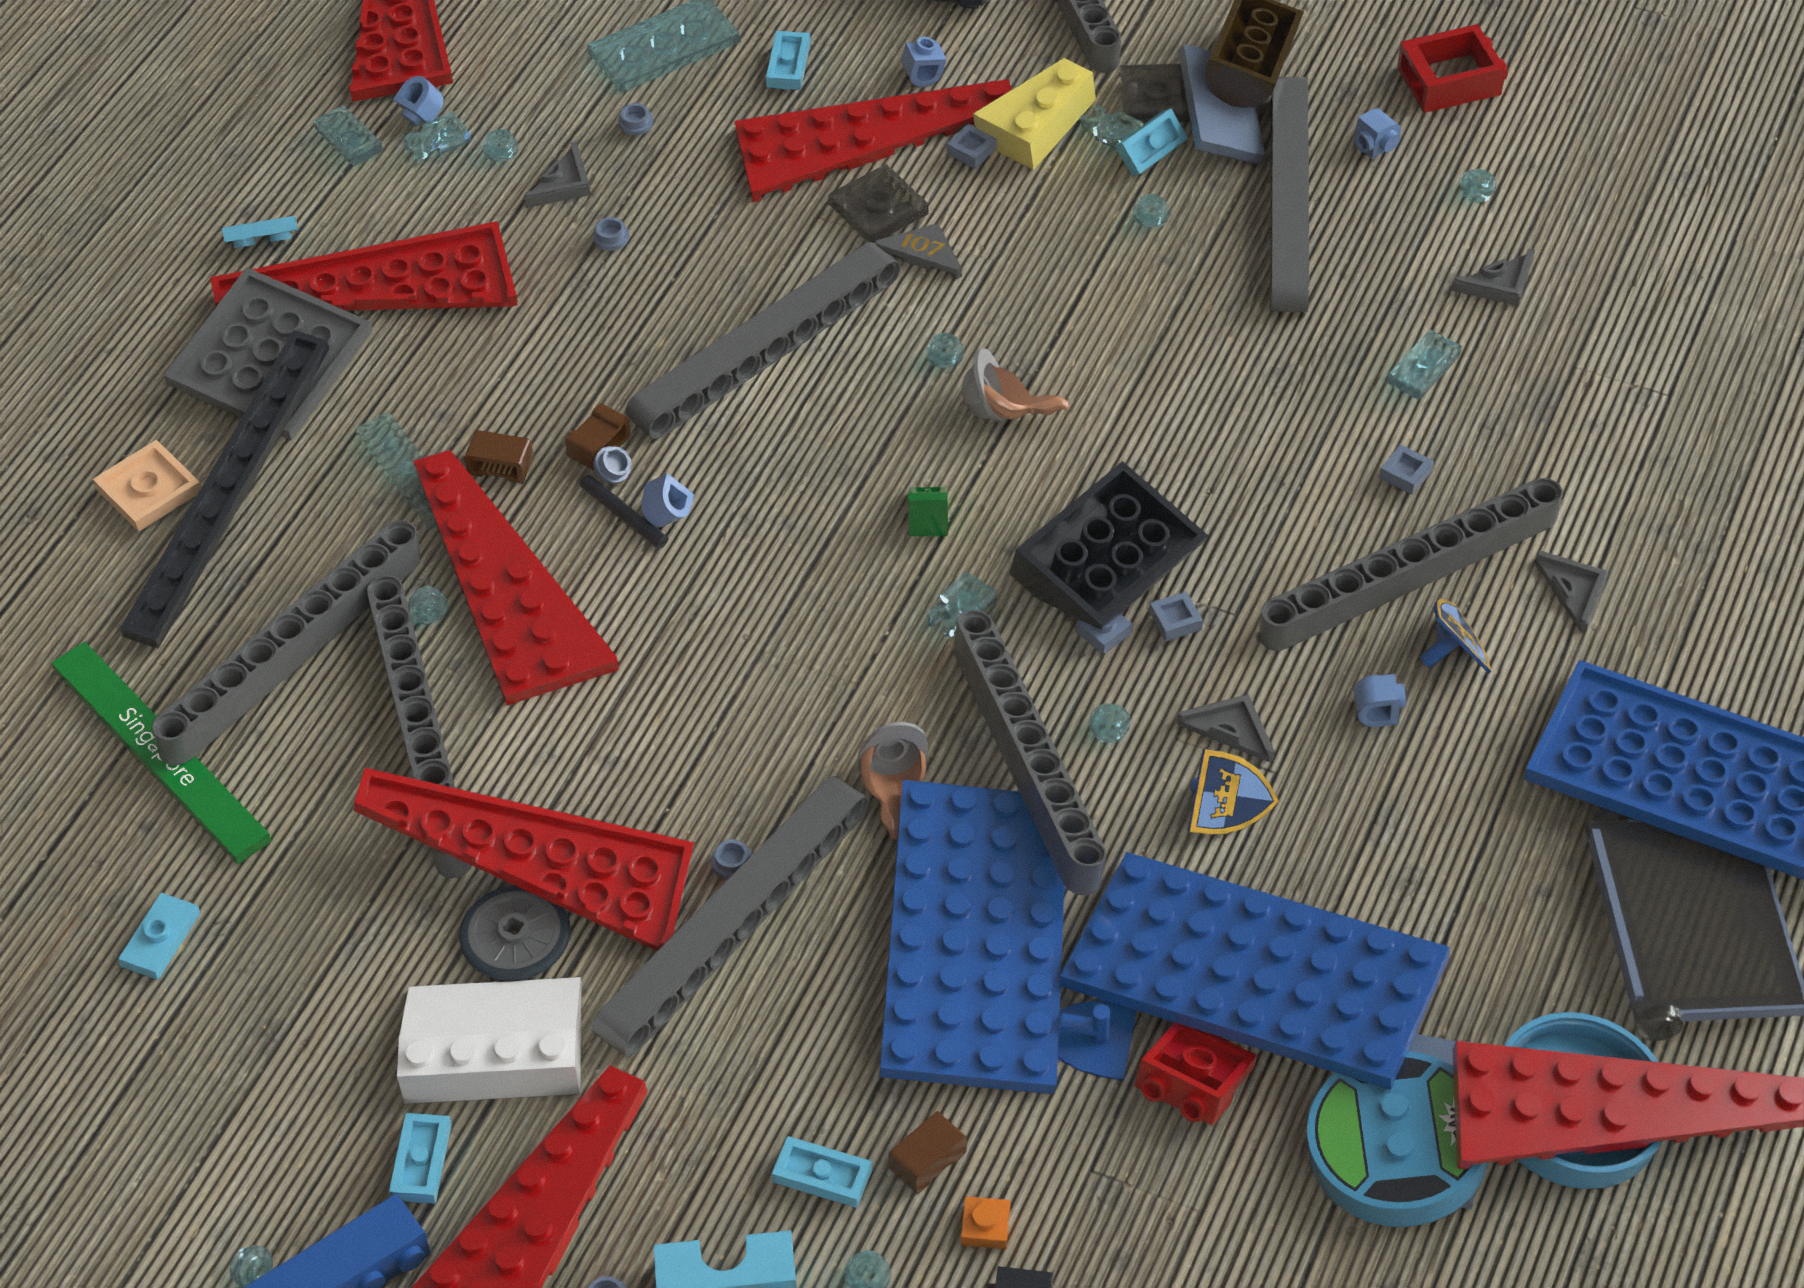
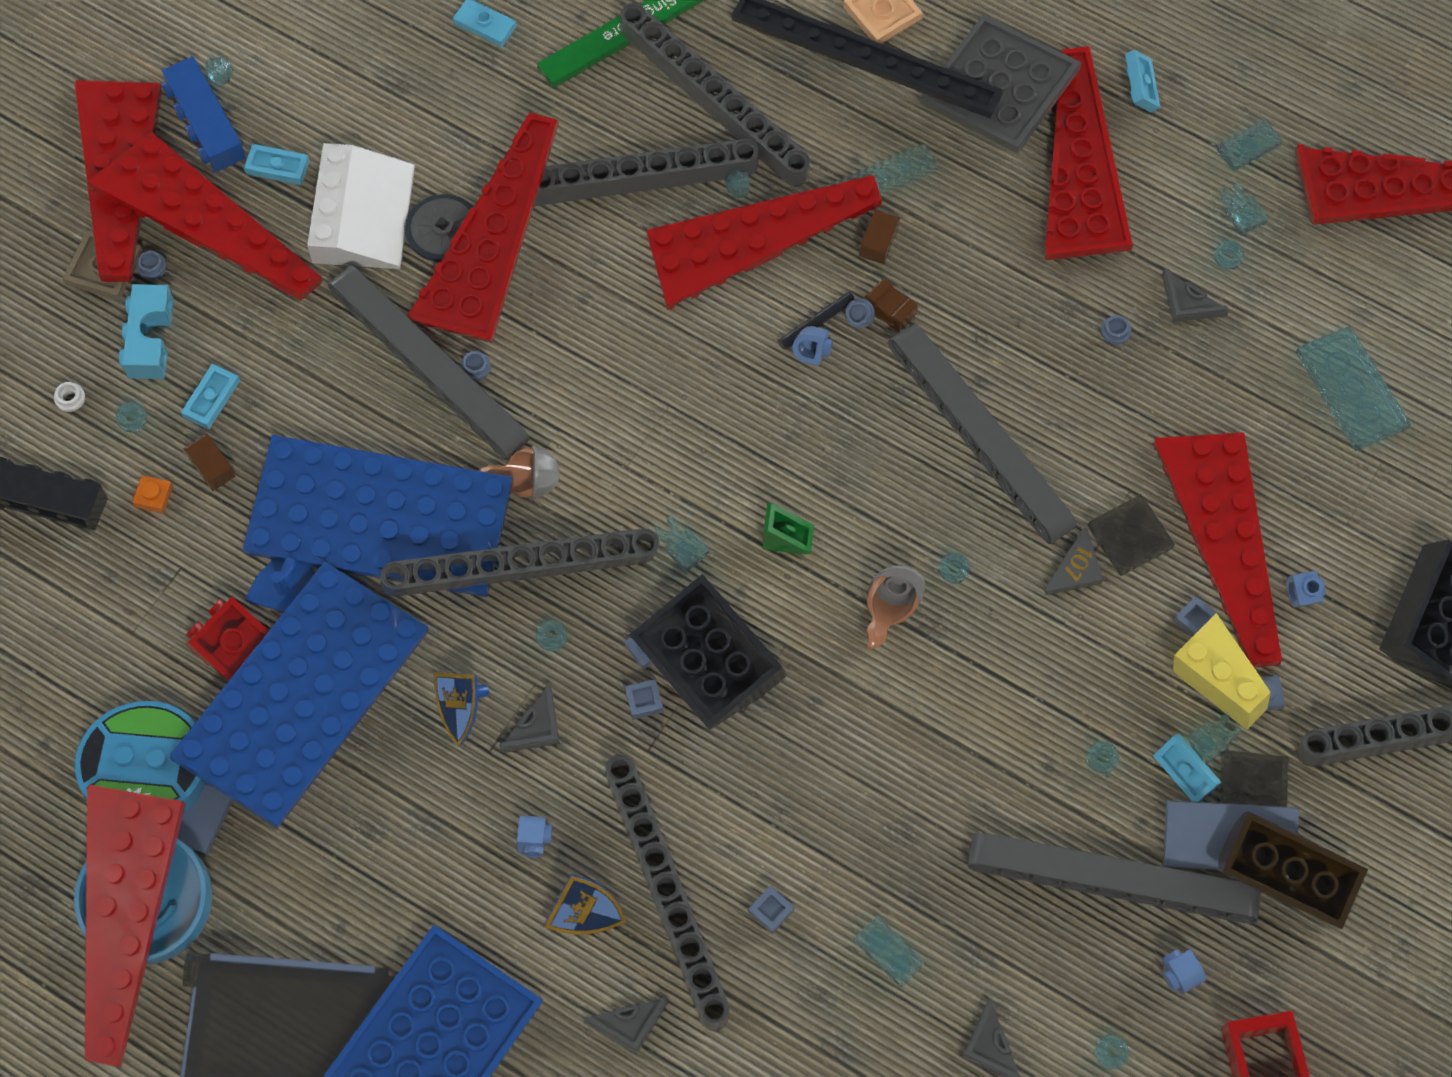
camera: 95 degrees right, 15 degrees up
medium blue plate [393,76,444,126] -> none
sand blue plate [618,103,654,136] -> none
medium azure plate [766,31,811,90] -> none

